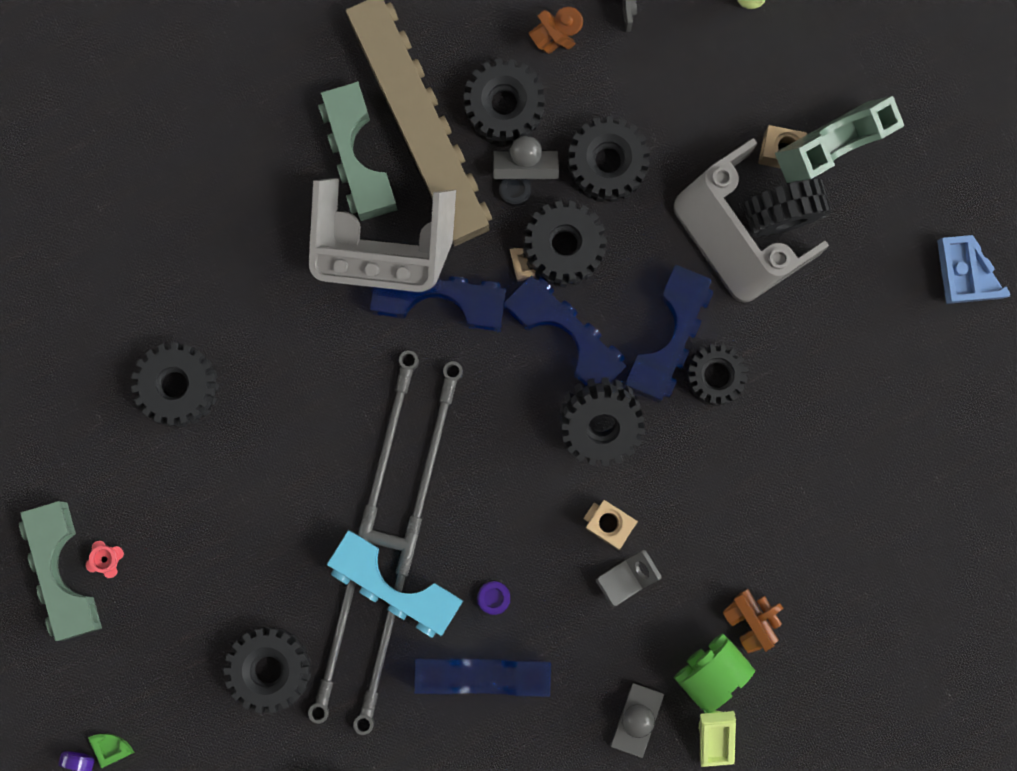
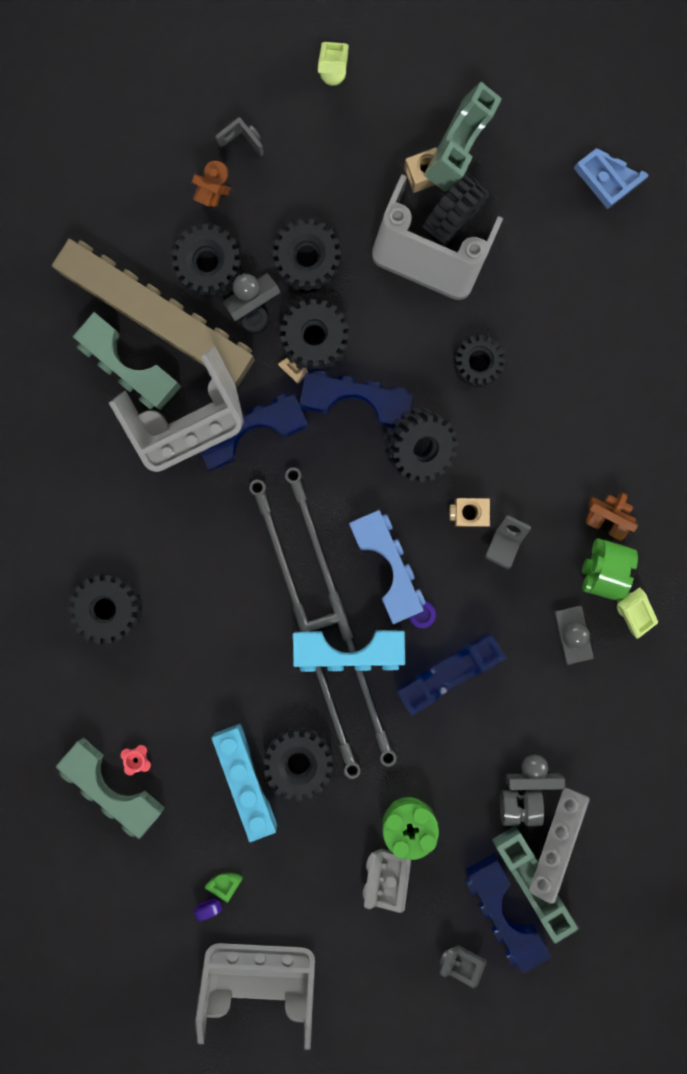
camera: 30 degrees left, 5 degrees up
clear blue arch [624,265,714,403] -> none
none -> medium azure arch [212,723,278,842]
none -> medium blue arch [349,510,426,624]

